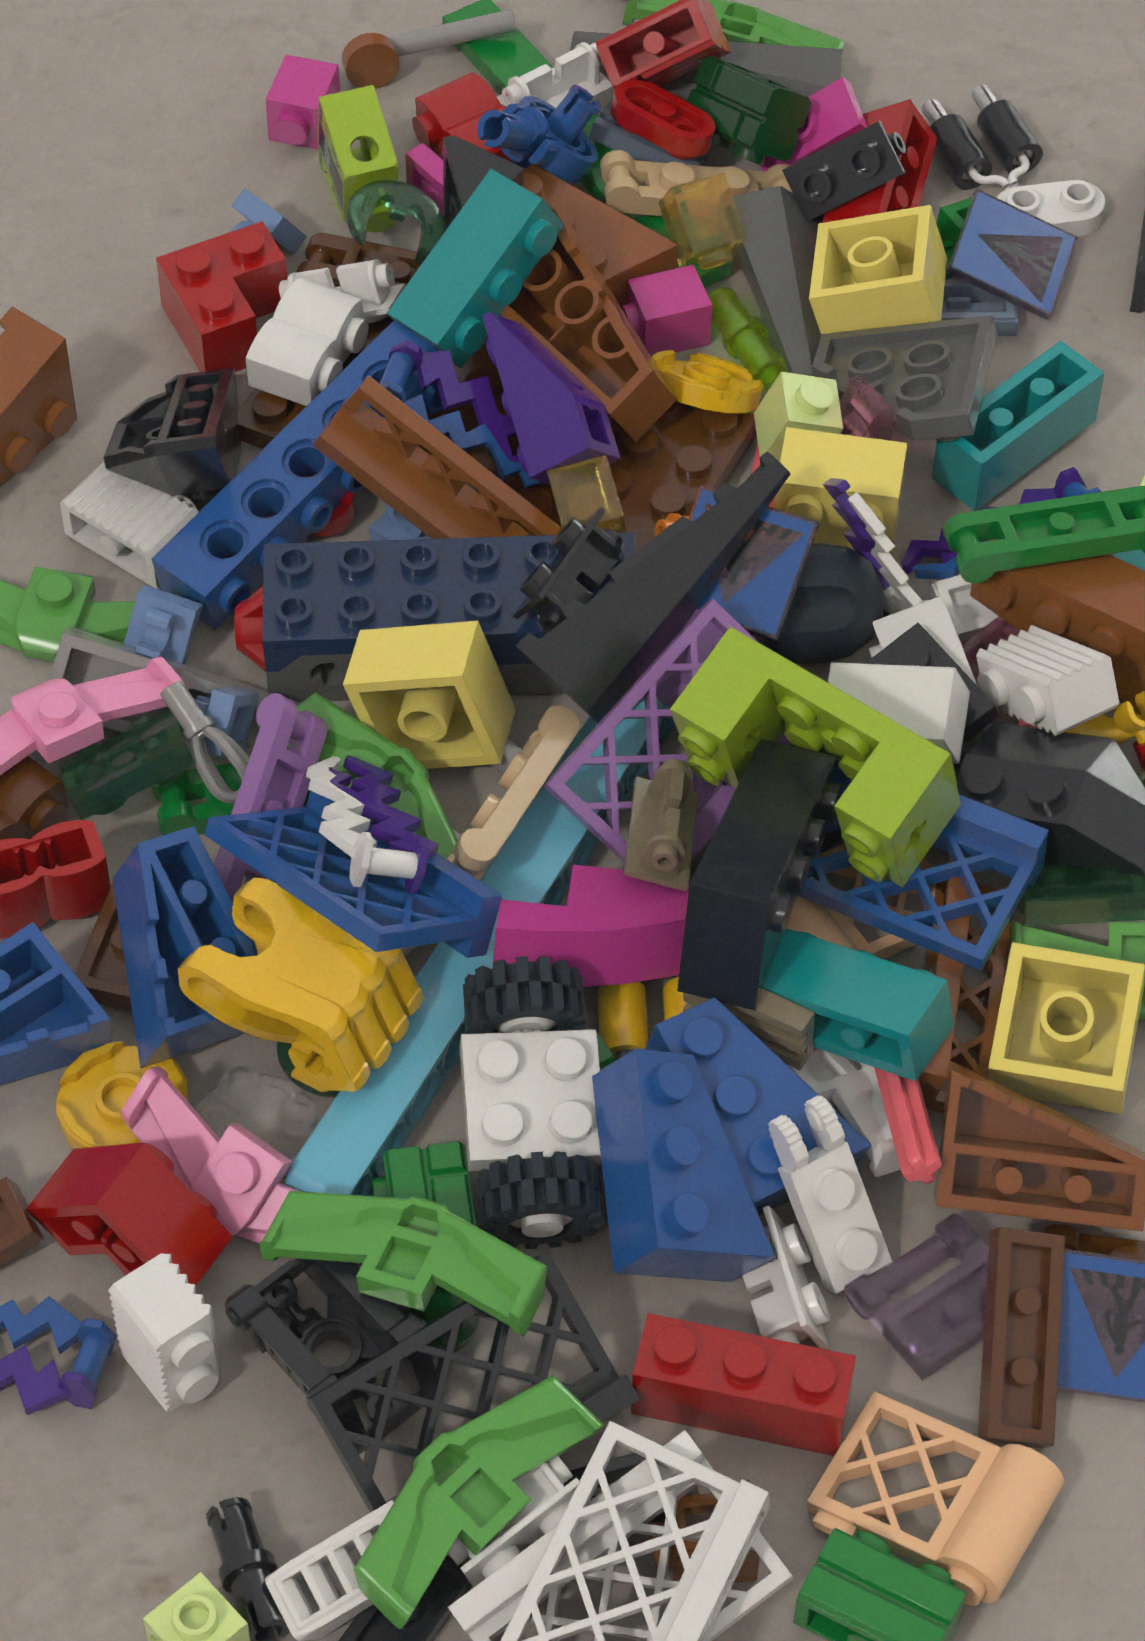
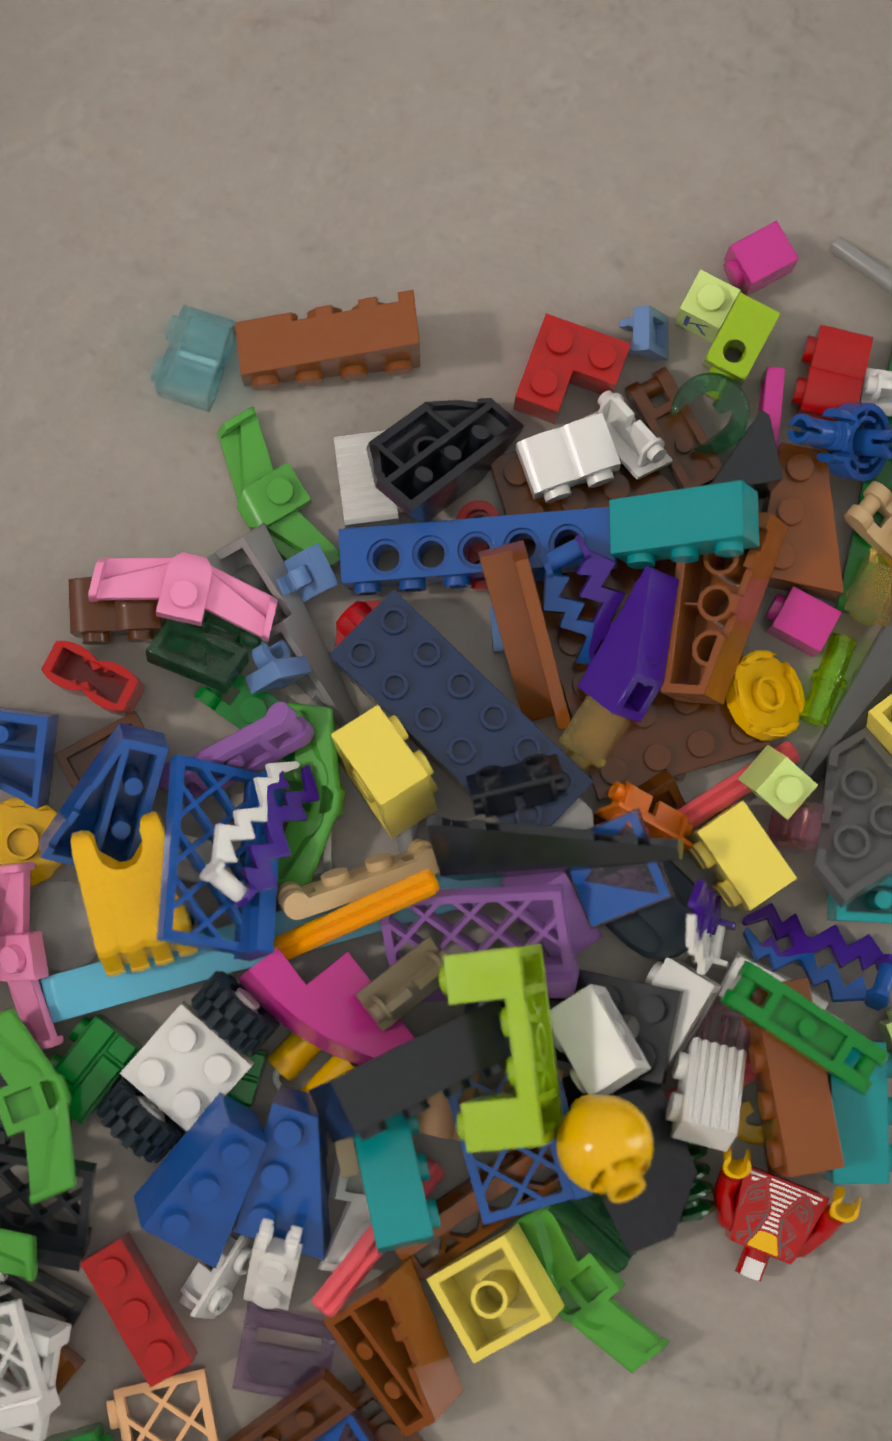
camera: 45 degrees right, 30 degrees up
light grey piece [160,680,250,804] -> none
dark orange tile [342,33,399,89] -> none
none -> light orange axle [273,869,440,960]
none -> yellow brick [556,1094,654,1203]
none -> yellowish green brick [674,269,740,343]

